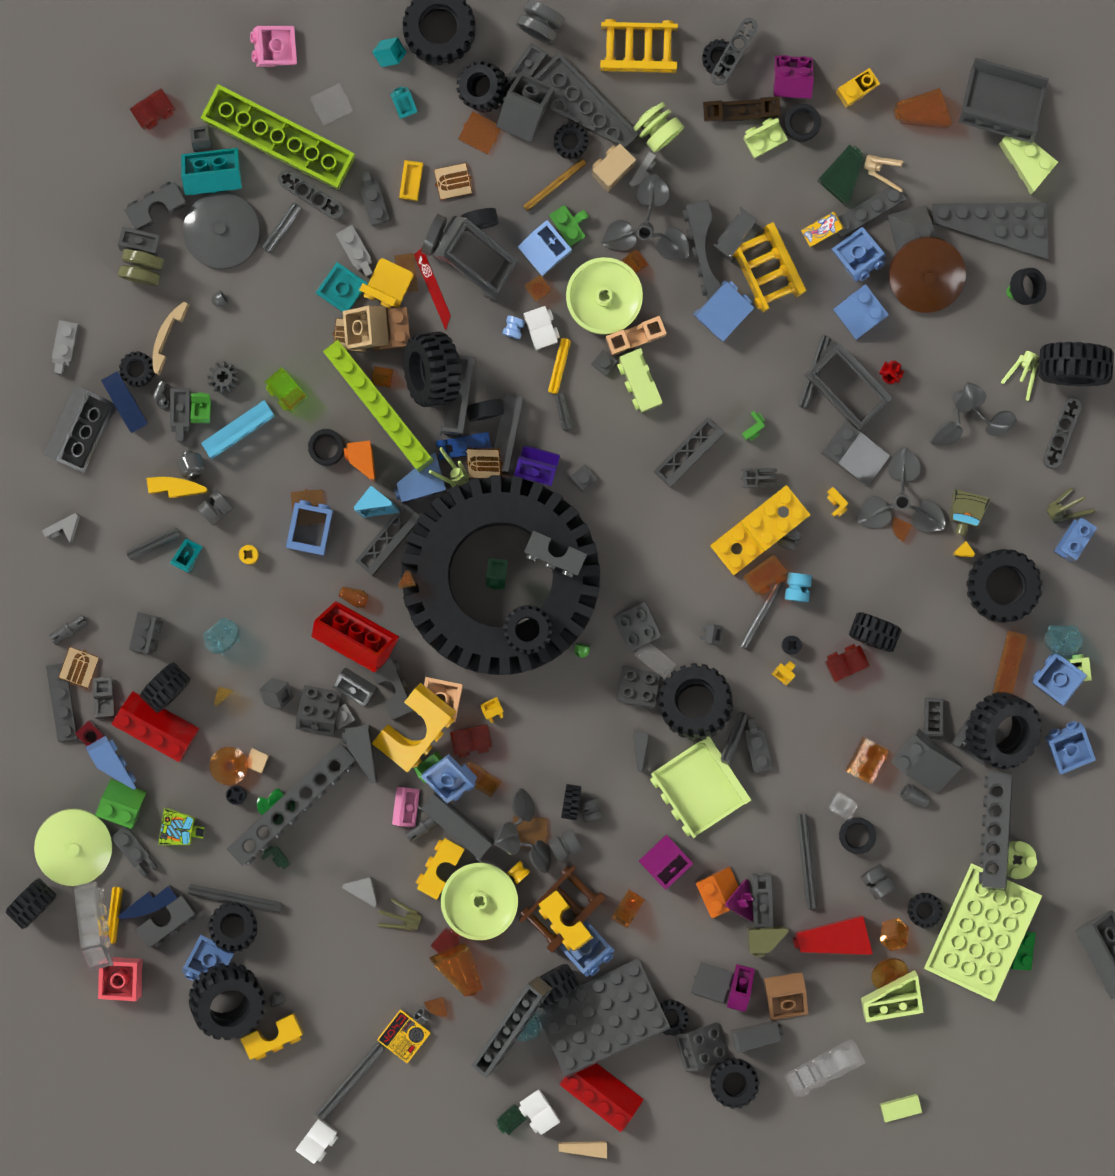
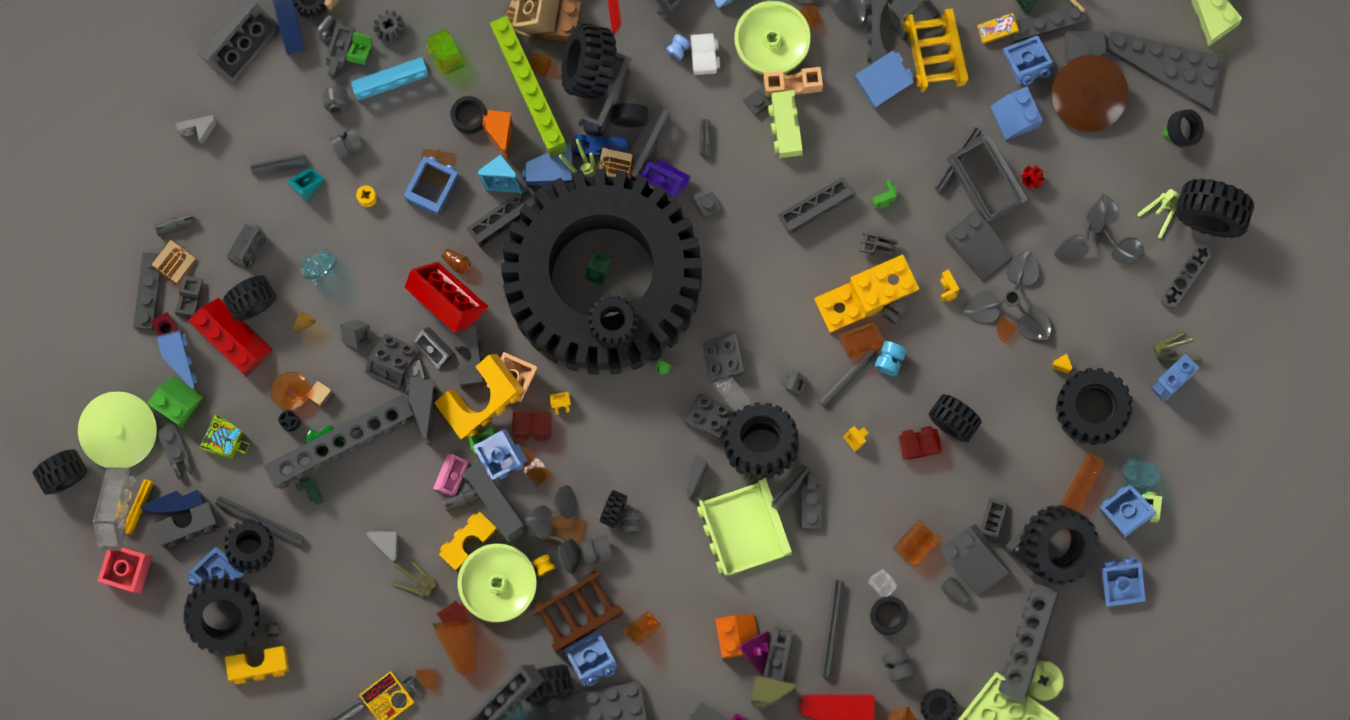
camera: 25 degrees right, 10 degrees down
yellow slope [146,477,209,499] -> none
clear orange slope [398,570,416,589] -> none
dark grey arch [524,531,587,578] -> none
clear orange plate [525,275,551,302] -> none
yellow arch [538,890,593,952] -> none
yellow axle [548,338,571,394] -> none
magenta slope [639,835,693,890] -> none
black wheel [781,636,802,655] -> none
olive torso [950,489,991,536] -> none

